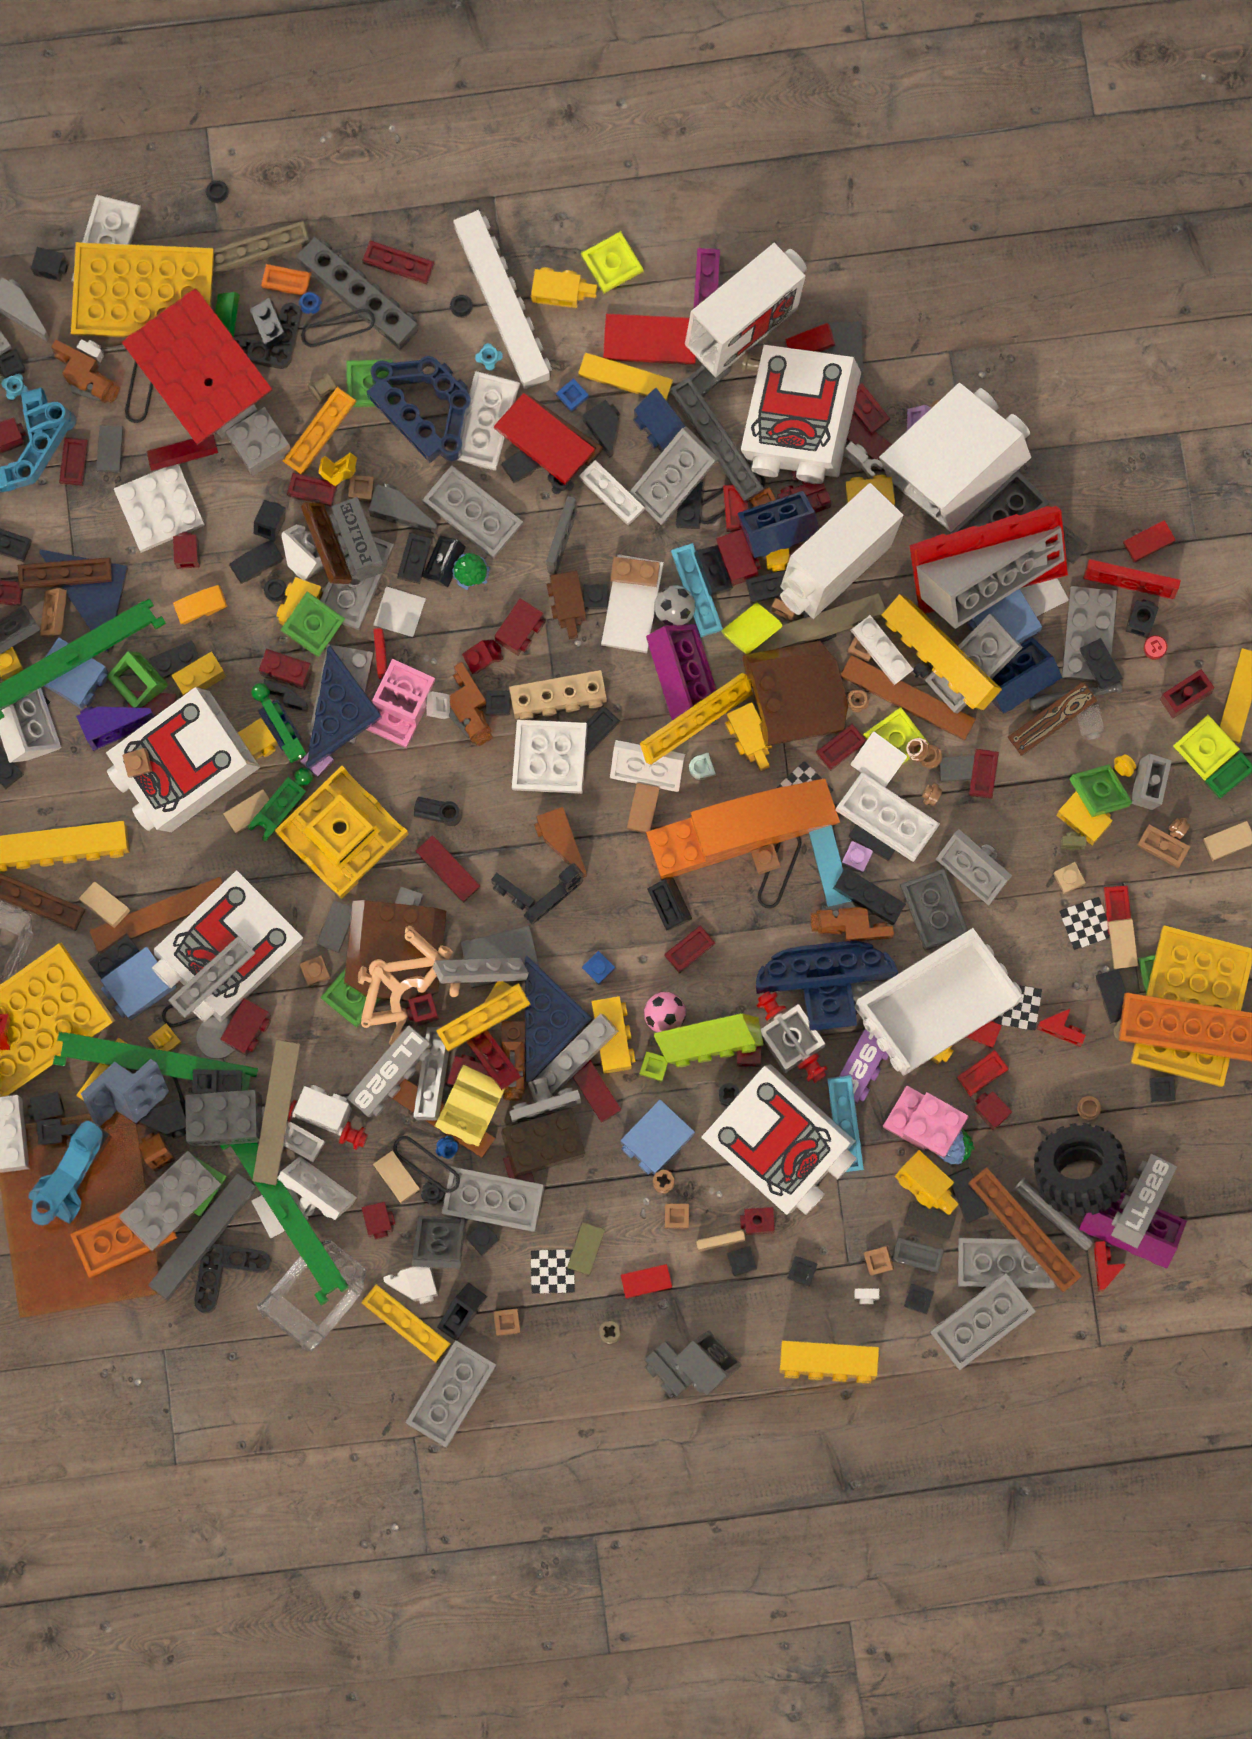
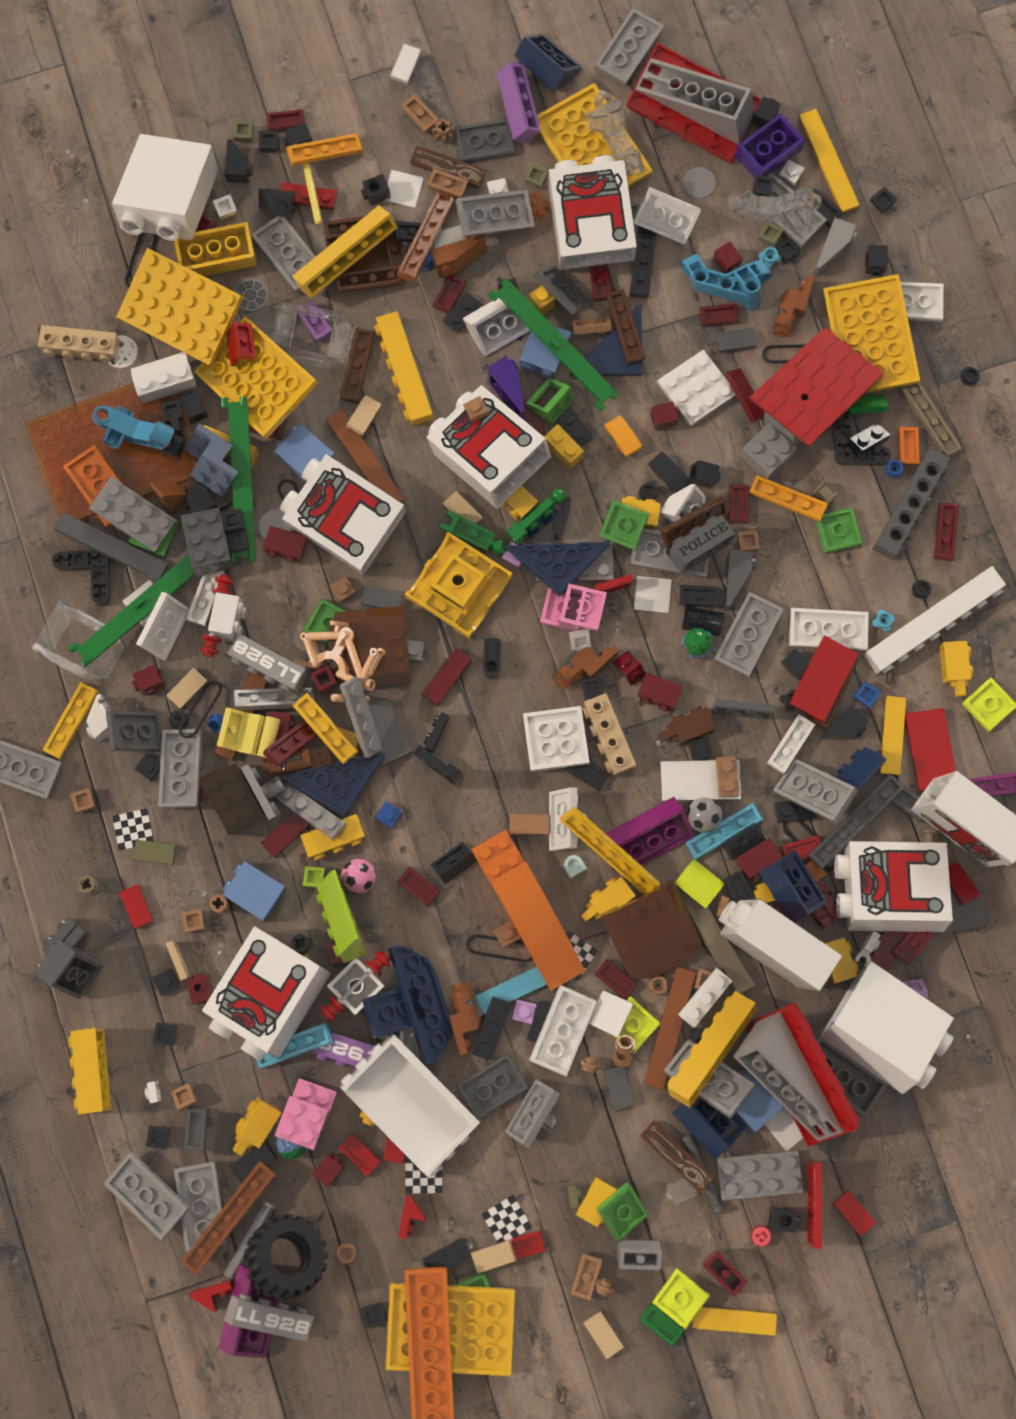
camera: 75 degrees right, 0 degrees up
white plate [77,339,104,365] -> none
black plate [88,933,140,979] -> none
yellow tile [148,1023,182,1052] -> none
light grey plate [168,936,255,1019] -> none
dark tan tile [253,1039,301,1185] -> none
dark red brick [259,649,313,690] -> none
black piece [301,309,375,347] -> none
yellow bracket [319,452,357,486] -> none
dark blue brick [366,356,472,463] -> none
black slope [437,1282,487,1341] -> none
dark orange slope [534,807,587,878] -> none
dark red tile [969,749,999,799] -> none
tan plate [1053,862,1086,894] -> none
black plate [1080,638,1123,691] -> none
yellow plate [1114,754,1136,777] -> none

